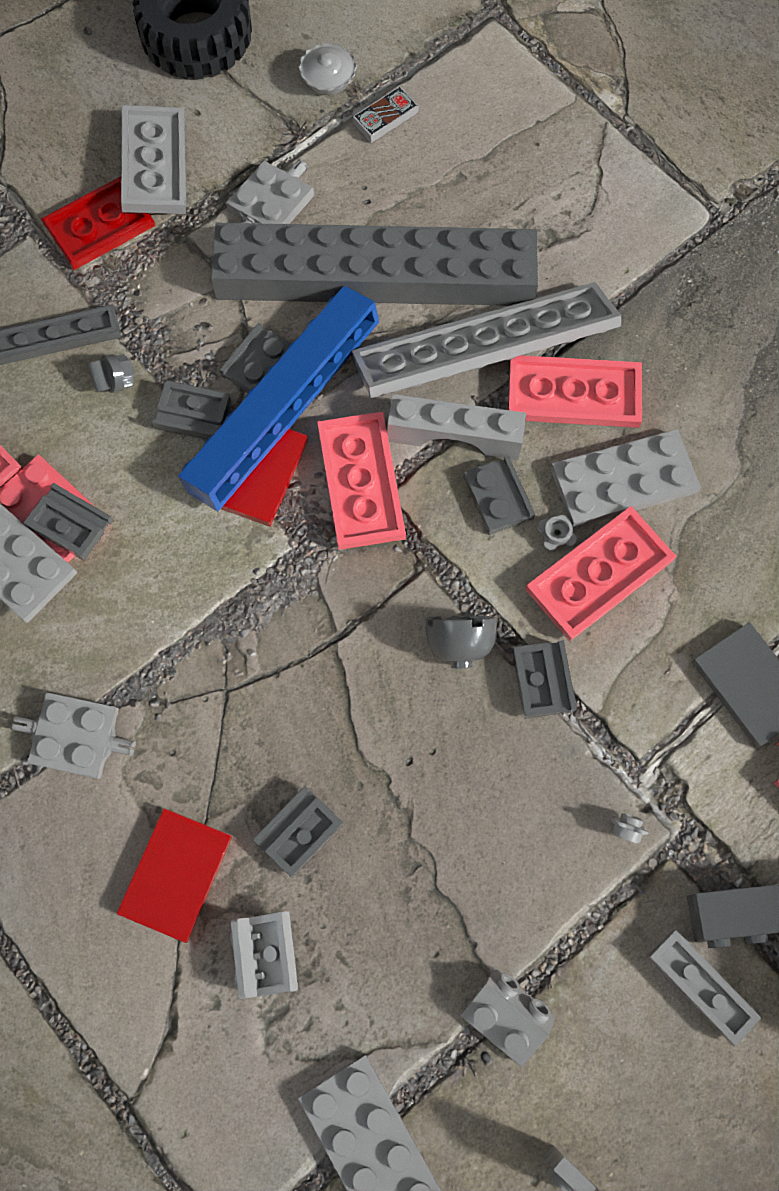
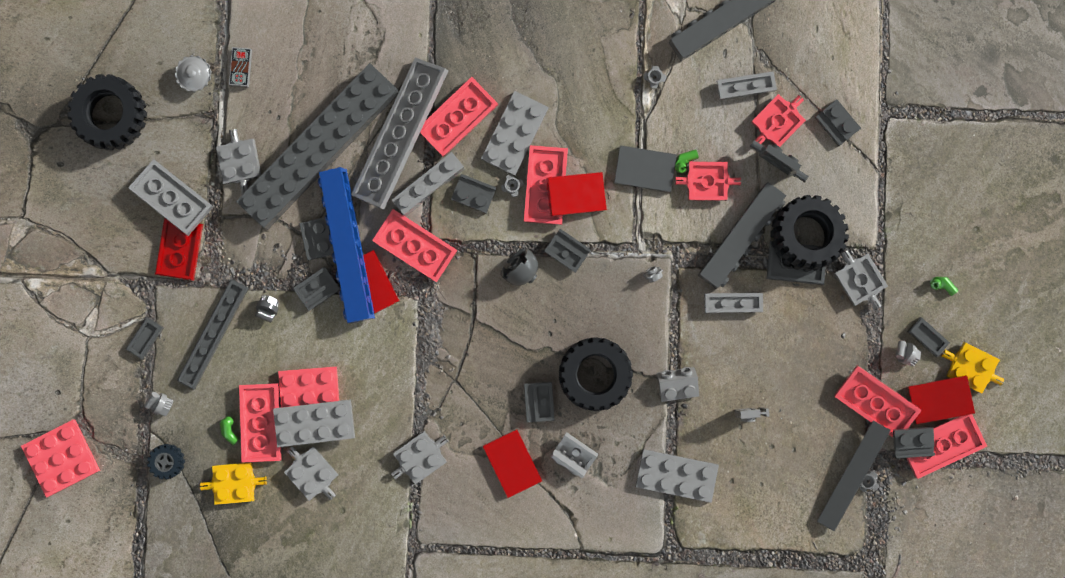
camera: 50 degrees left, 15 degrees up
dark grey plate [24,483,113,561] -> none
none -> red tile [546,172,607,216]
none -> black tyre [559,337,633,411]

